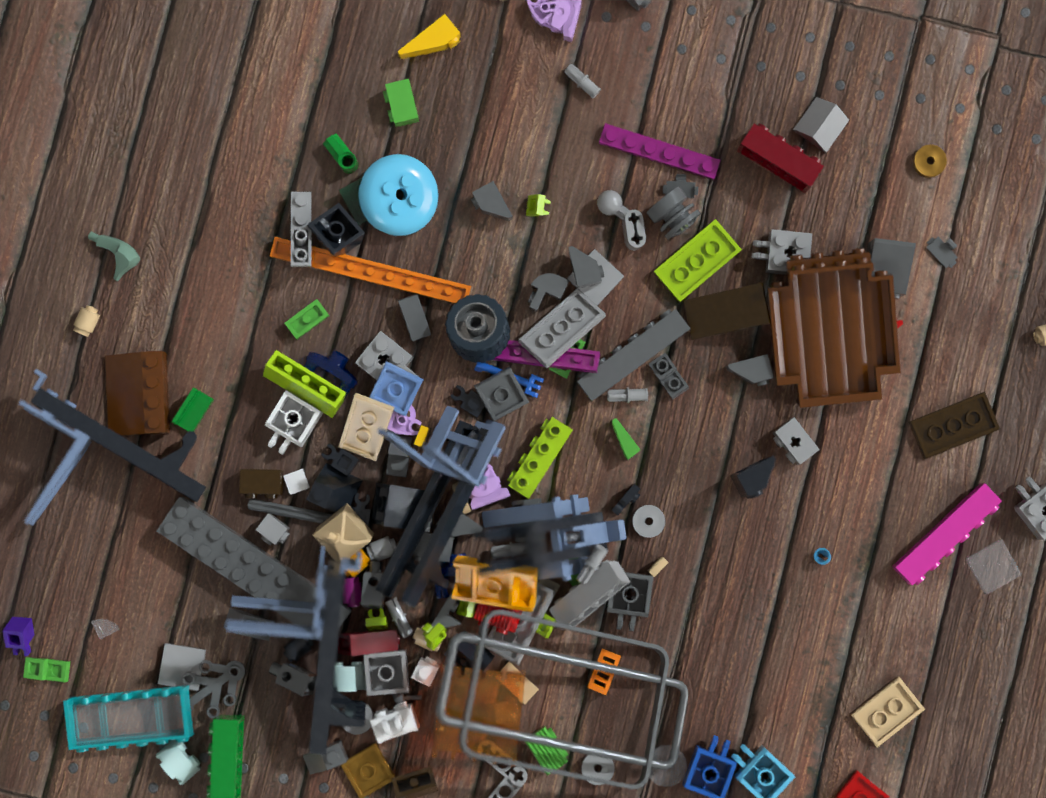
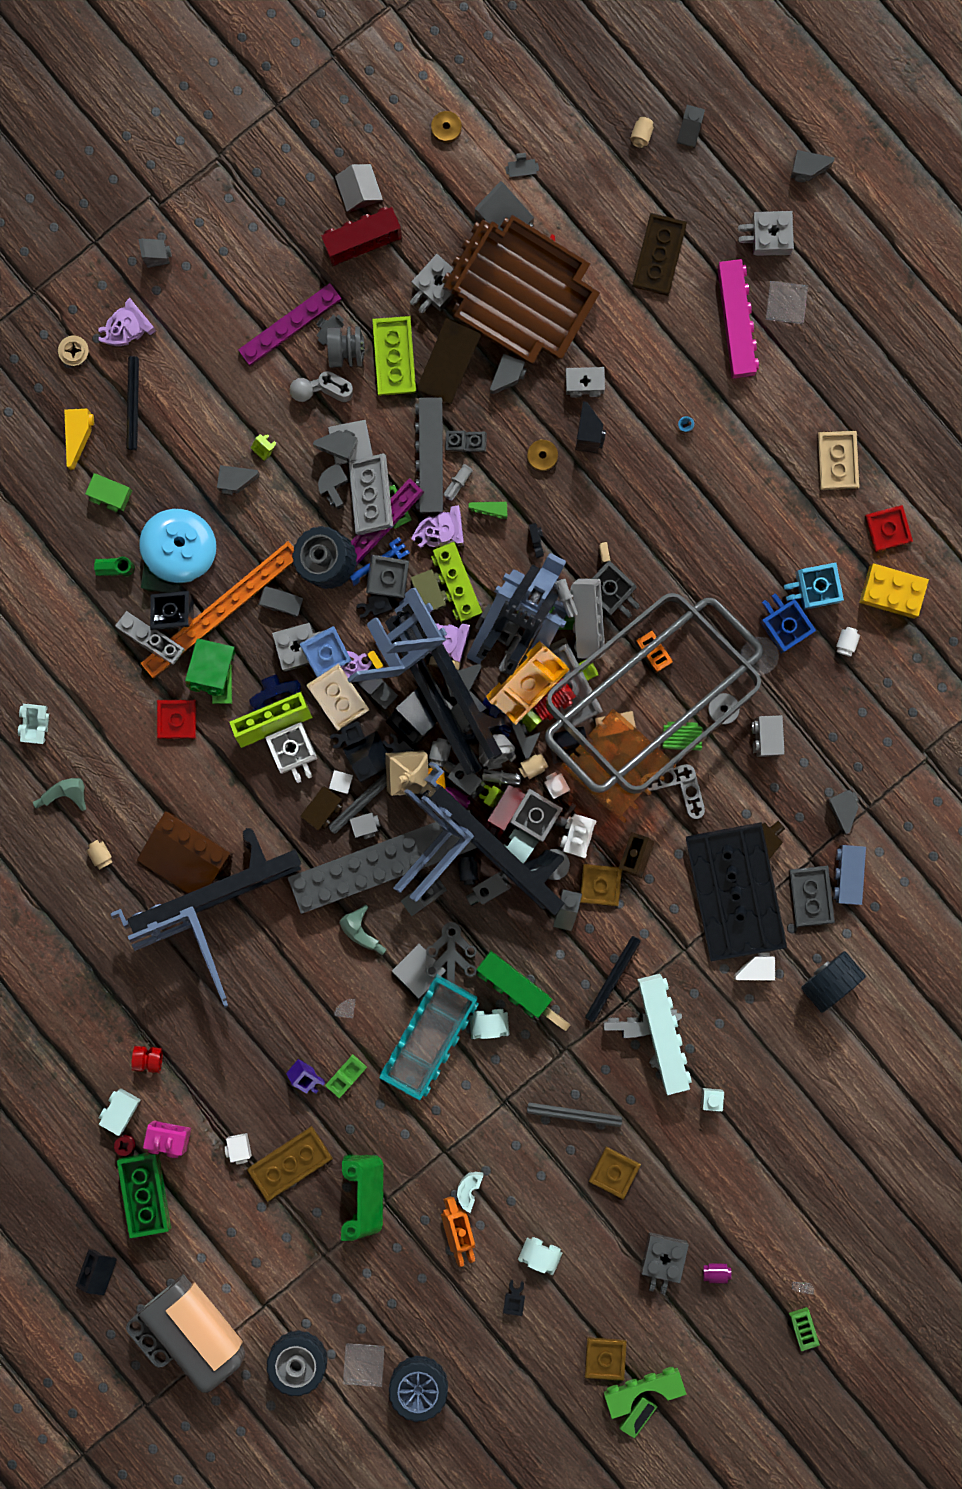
camera: 55 degrees left, 0 degrees up
green panel [172,387,215,432] -> none
lime tile [422,622,446,651] -> none
light grey axle [564,64,601,99] -> none
light grey piece [632,505,665,538] -> none
none -> light aqua cylinder [18,704,49,744]
none -> black axle [126,356,139,450]
none -> red tile [157,700,196,739]
none -> green panel [185,639,235,696]
none -> sand green animal [339,904,386,955]
none -> olive brick [410,569,448,613]
none -> lavender piece [412,505,464,548]
none -> light grey cone [479,734,516,770]
none -> pearl gold piece [527,440,558,471]

